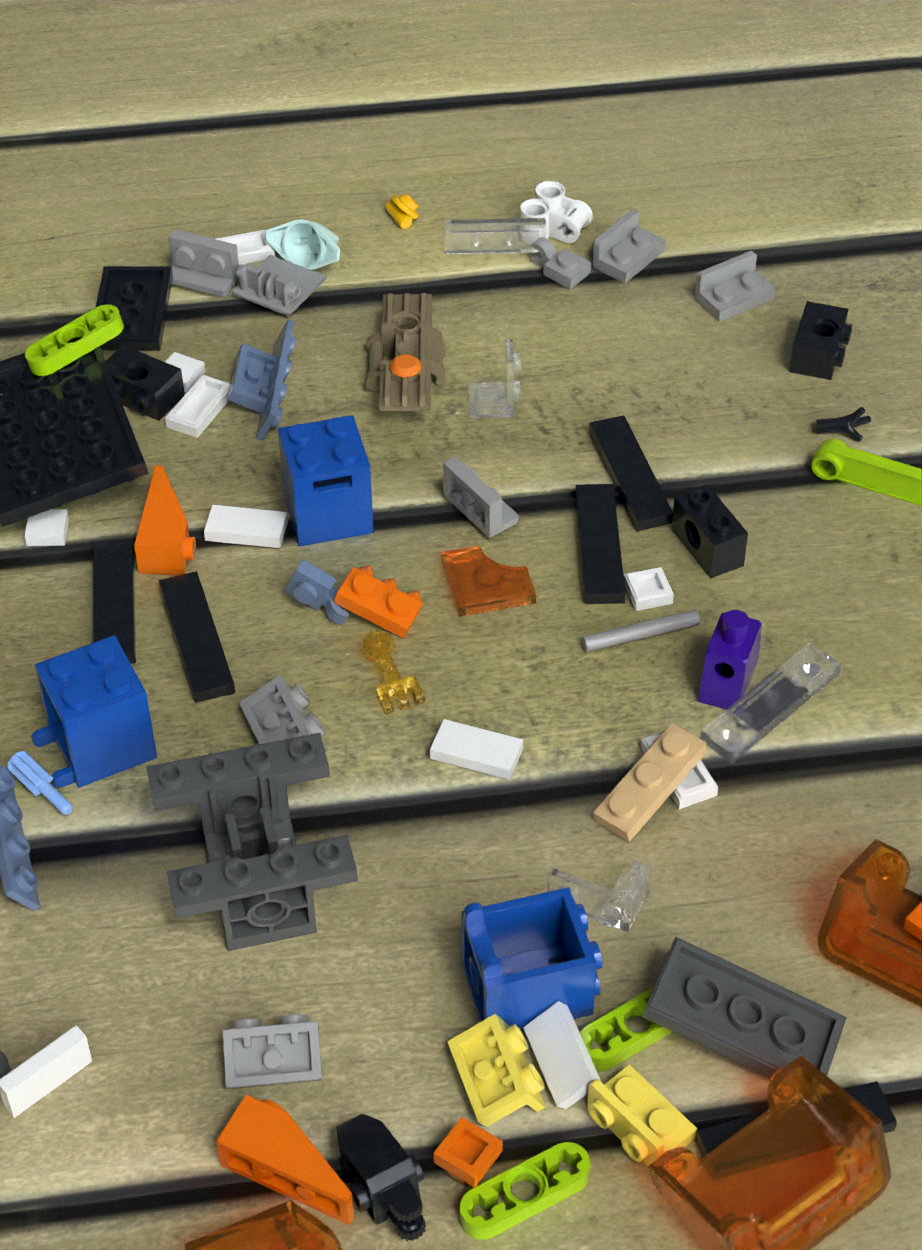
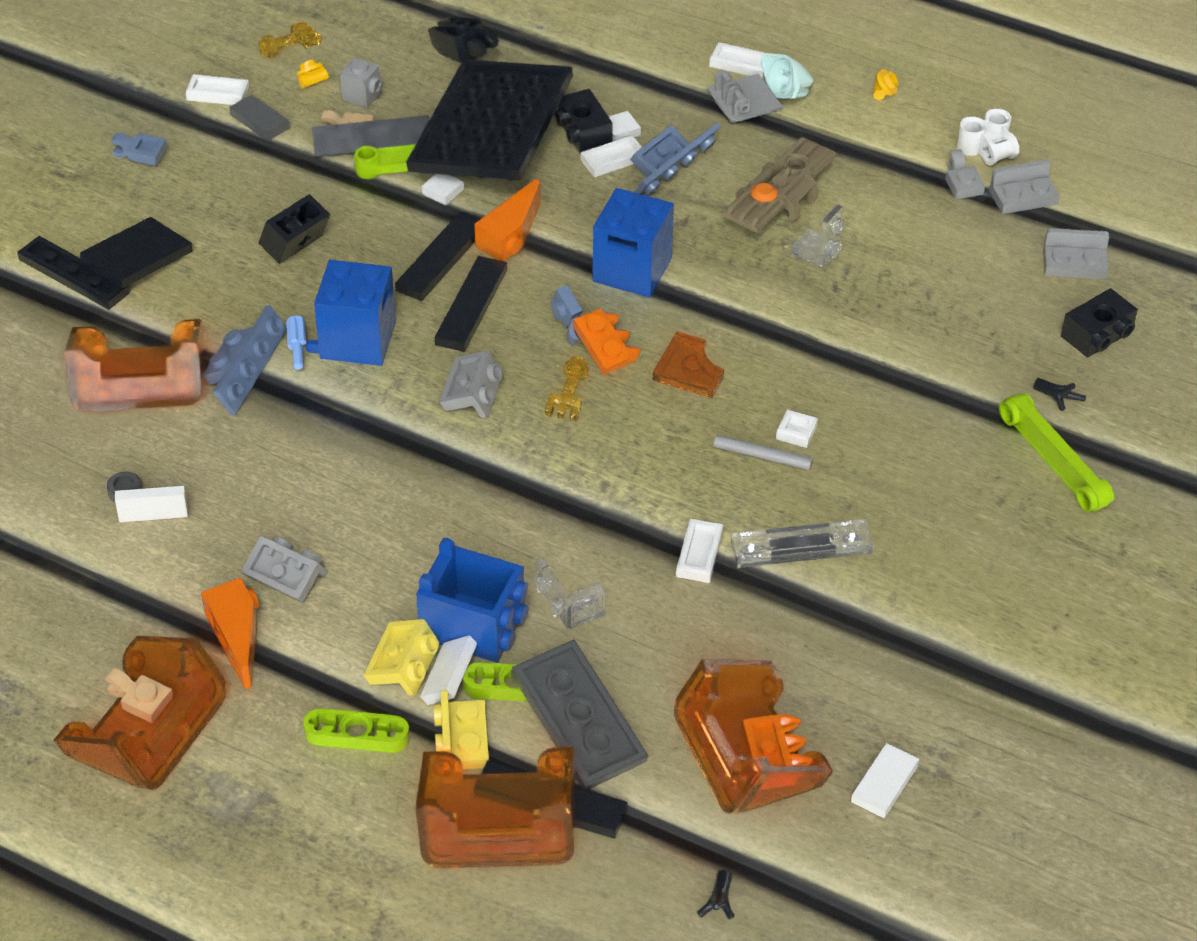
camera: 35 degrees right, 0 degrees up
lime beam [25,305,124,376] -> none
black tile [96,266,173,351] -> none
dark grey piece [146,733,358,951] -> none
light grey bracket [169,229,239,297] -> none
white tile [204,505,288,548] -> none
black hinge [336,1114,426,1242] -> none
white tile [430,719,523,780] -> none
orange tile [433,1117,503,1188] -> none
light grey bracket [443,456,519,538] -> none
clear tile [444,218,546,254] -> none
black tile [575,484,625,604] -> none
black tile [589,415,673,531] -> none
tan plate [593,723,708,842] -> none
black brick [671,484,748,579] -> none
dark purple torso [698,610,762,713] -> none

